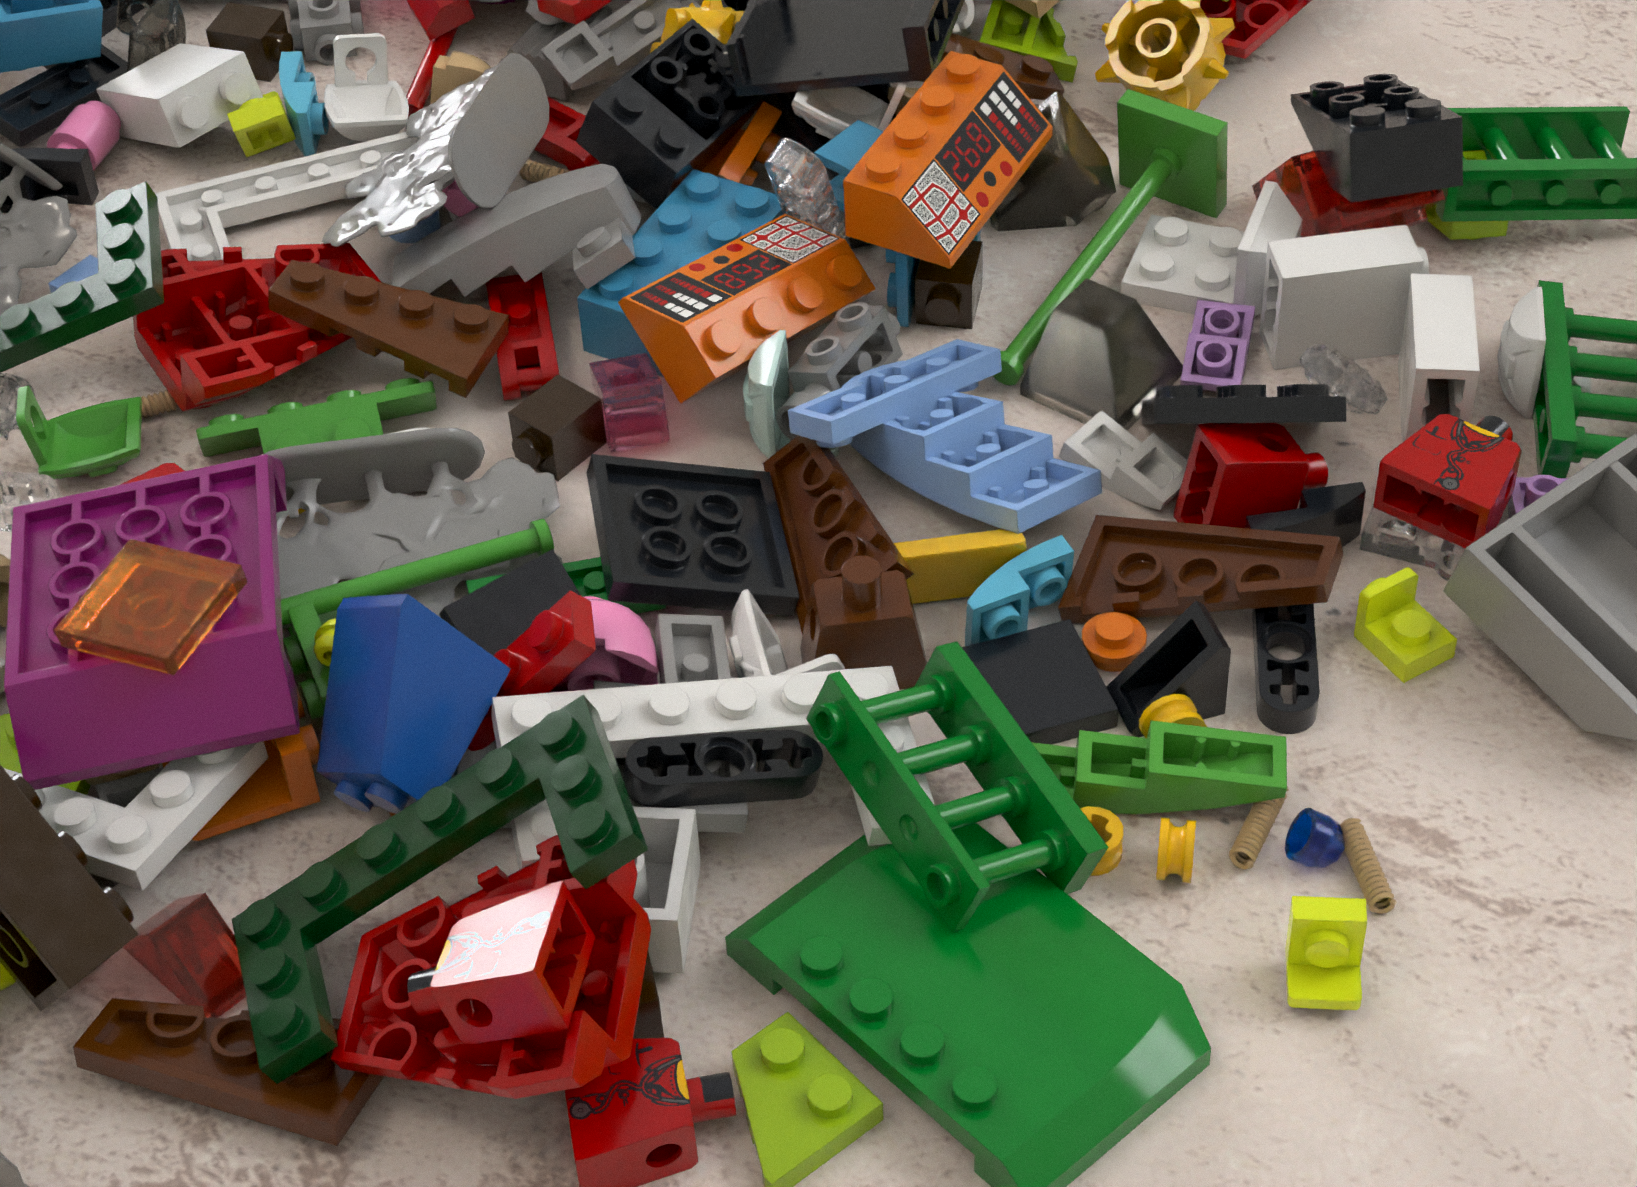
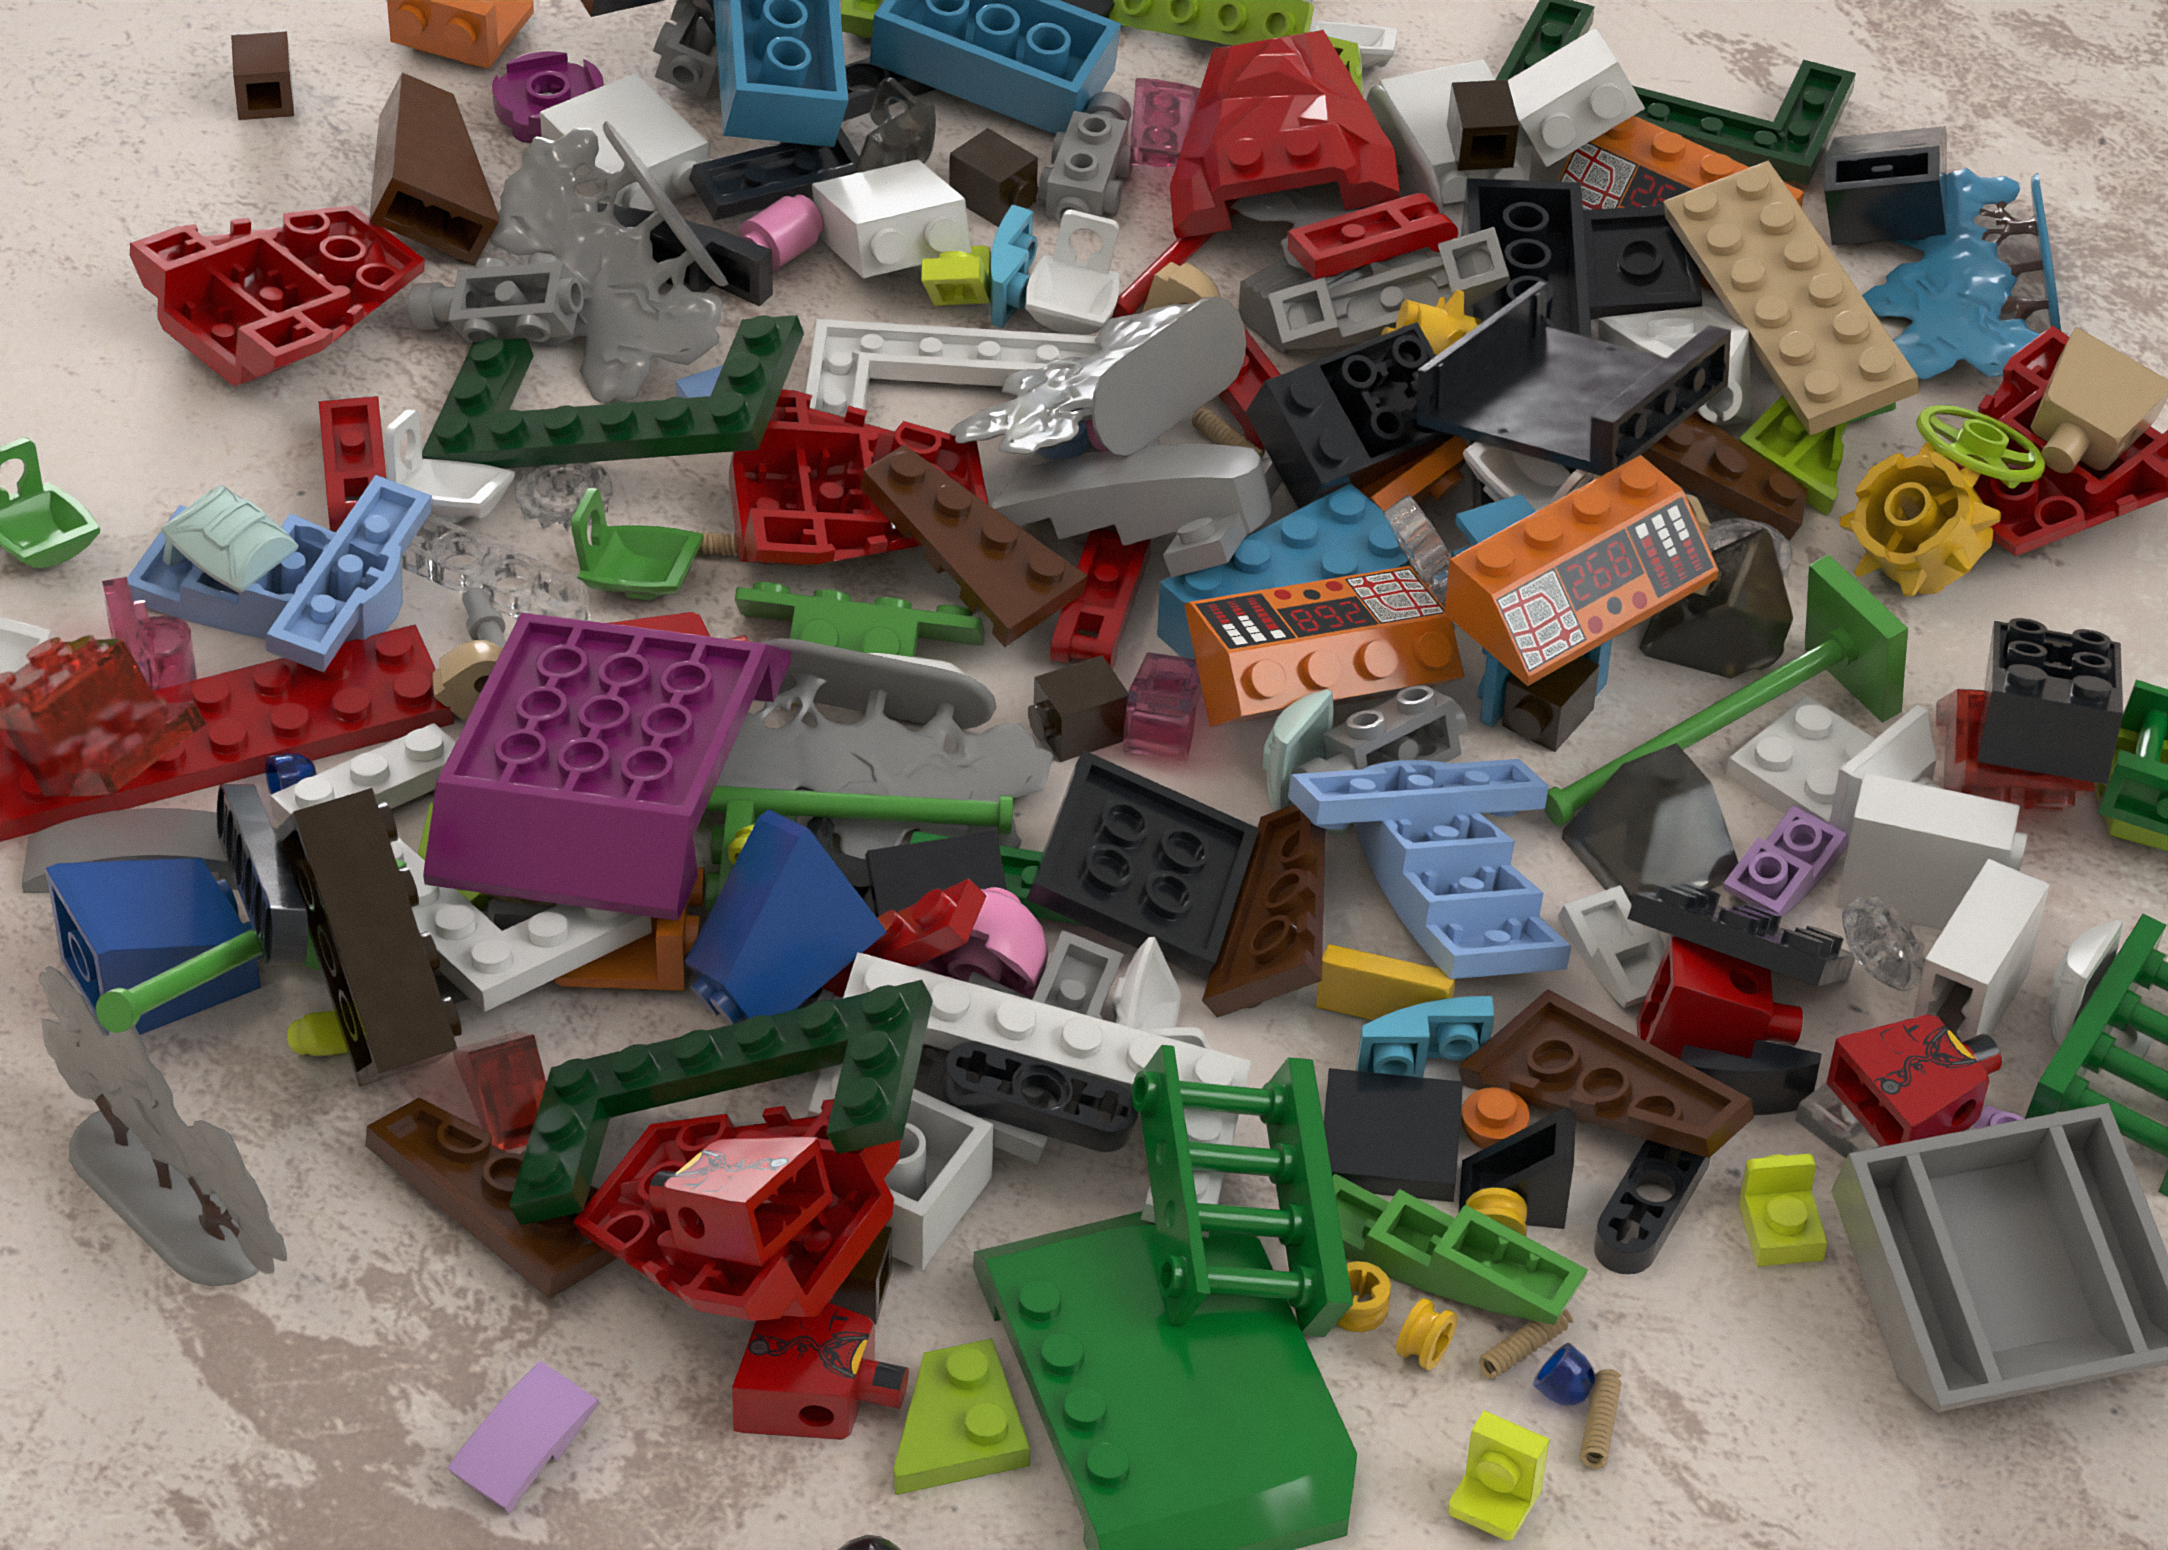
camera: 20 degrees right, 0 degrees up
clear orange tile [54,539,248,675] -> none
reddish brown torso [800,556,927,690] -> none

